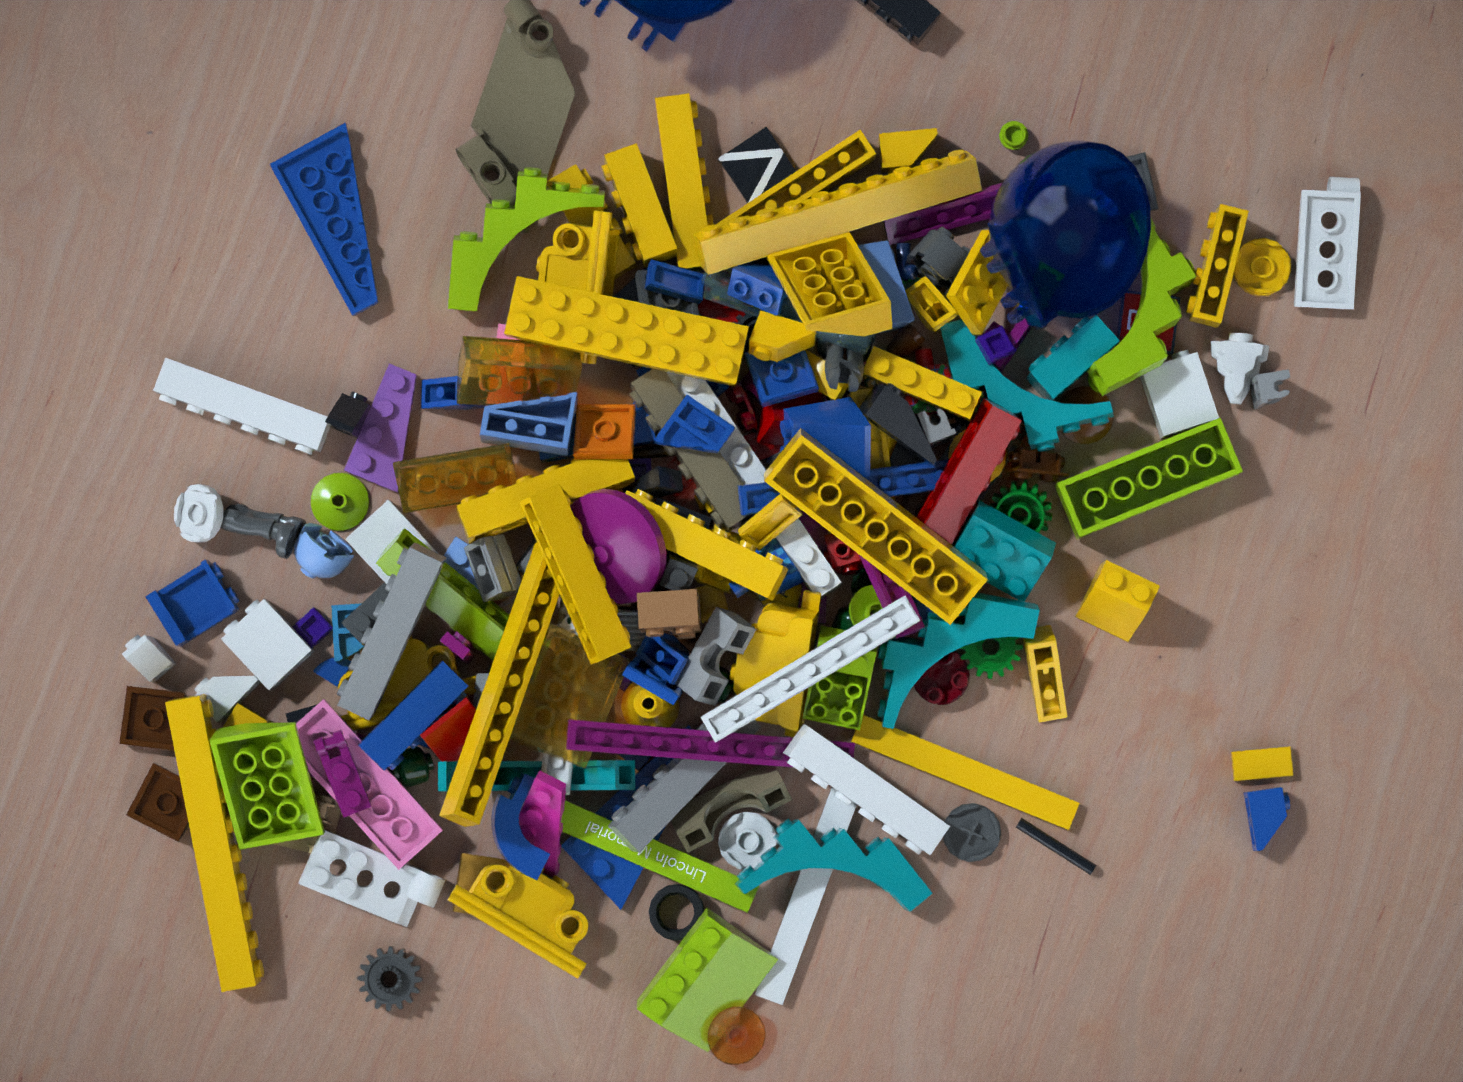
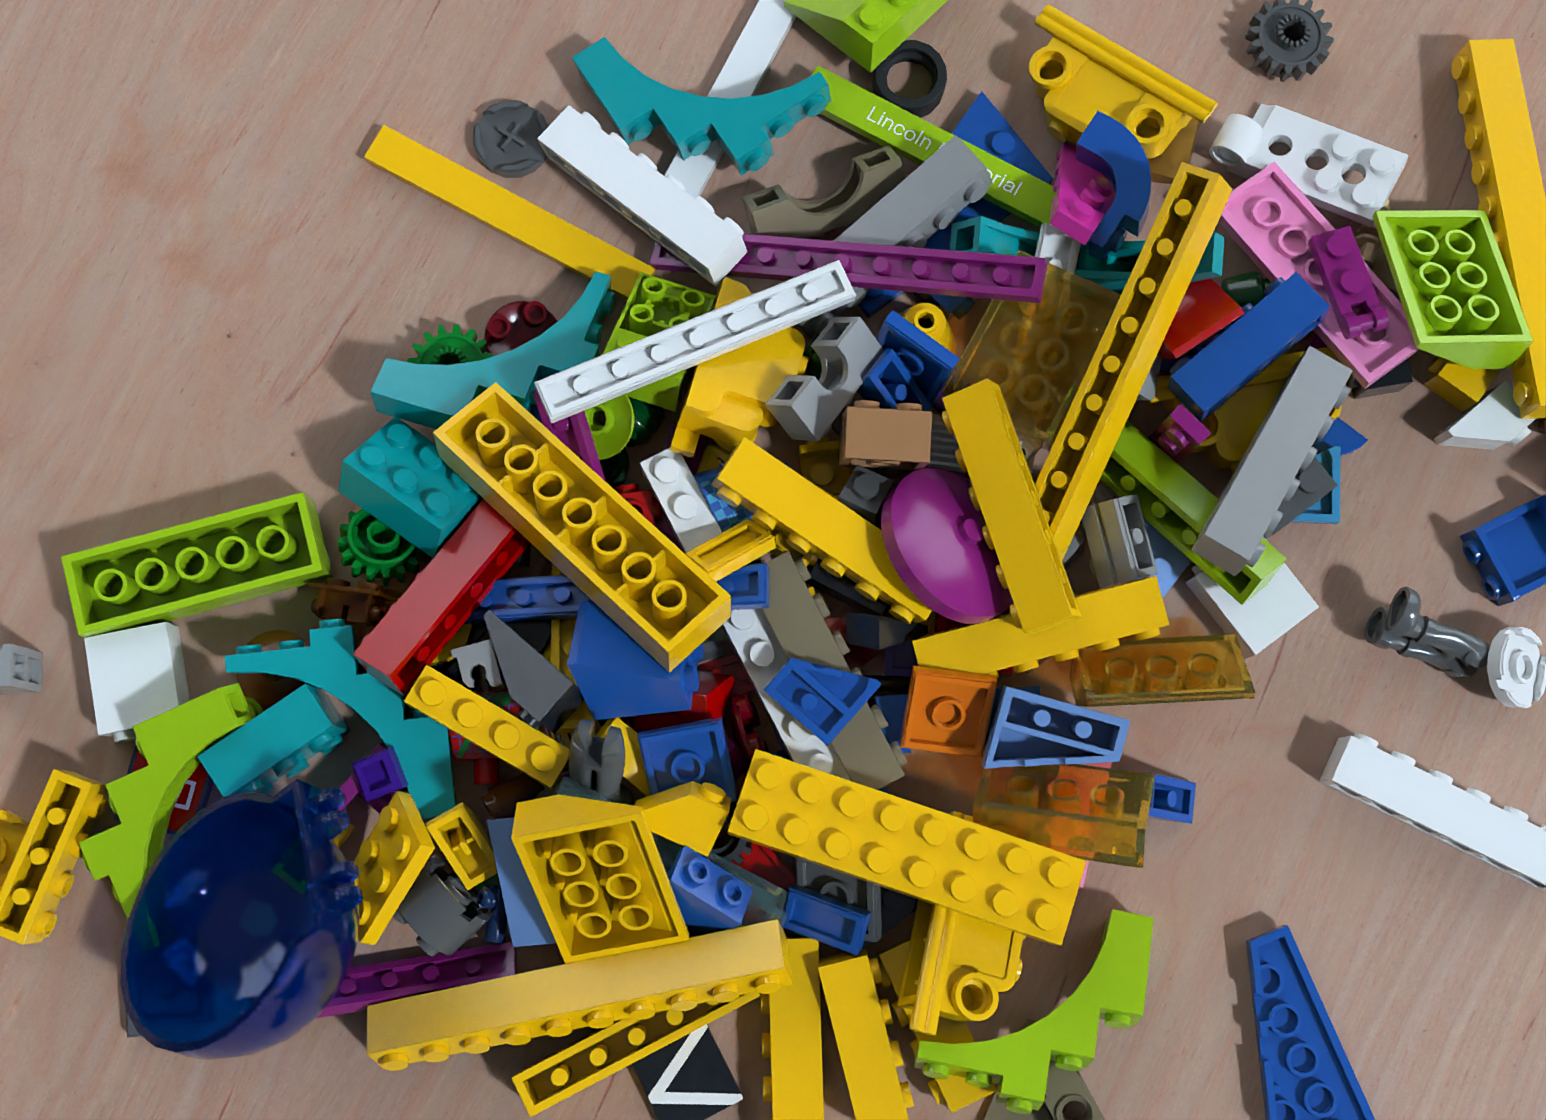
camera: 175 degrees right, 5 degrees down
white brick [221,599,315,691] -> none
dark purple tile [292,607,333,648] -> none
light blue cylinder [294,523,354,579] -> none
lime dish [311,473,369,531] -> none
black slope [325,392,371,438] -> none
medium lavender wing [344,363,417,493] -> none
white tile [718,812,776,870] -> none
yellow slope [878,128,938,174] -> none
lime plate [999,121,1028,150] -> none
black bar [1015,818,1096,875] -> none
yellow slope [1023,625,1067,723] -> none
yellow slope [1075,560,1160,642] -> none
white rock [1211,333,1269,405] -> none
yellow tile [1231,746,1293,781] -> none
blue slope [1243,787,1290,851] -> none

